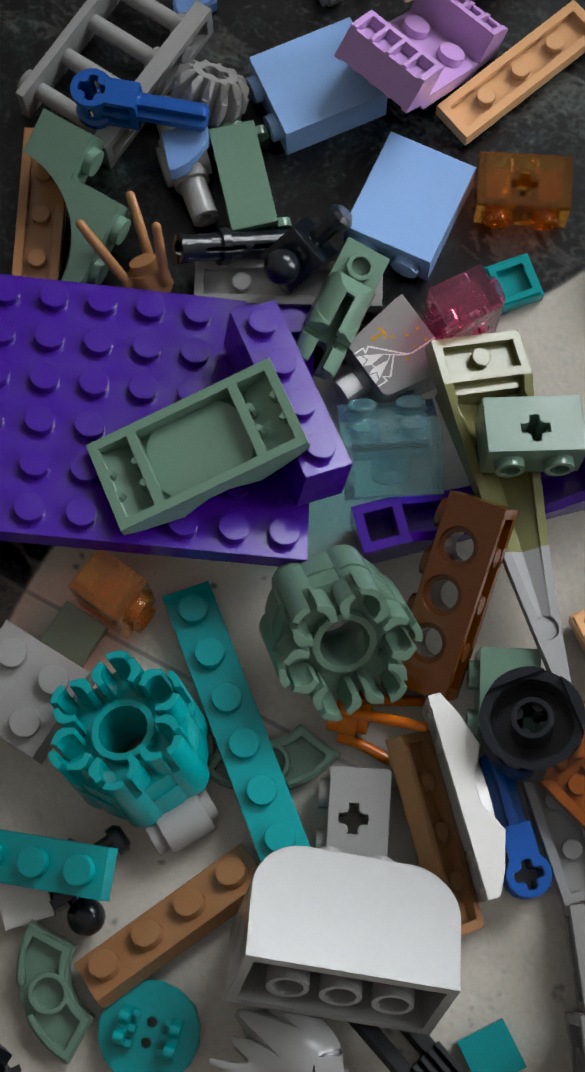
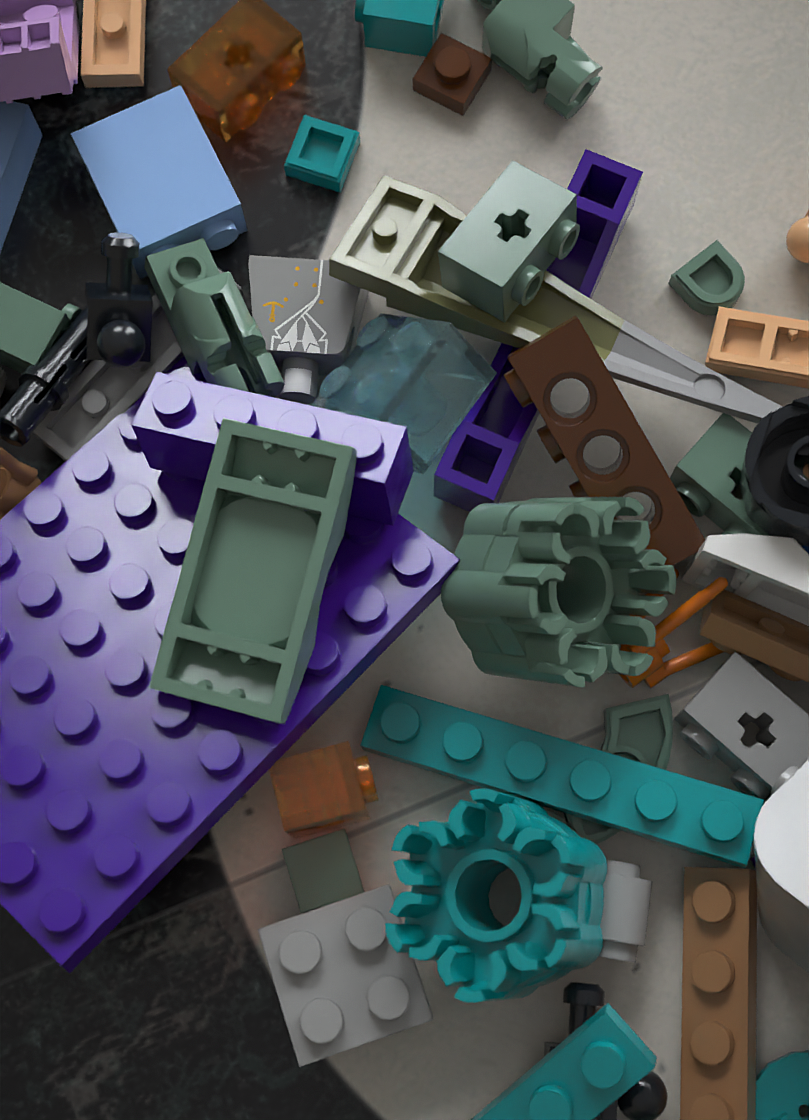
camera: 50 degrees left, 0 degrees up
clear pink brick [423,264,505,340] -> none

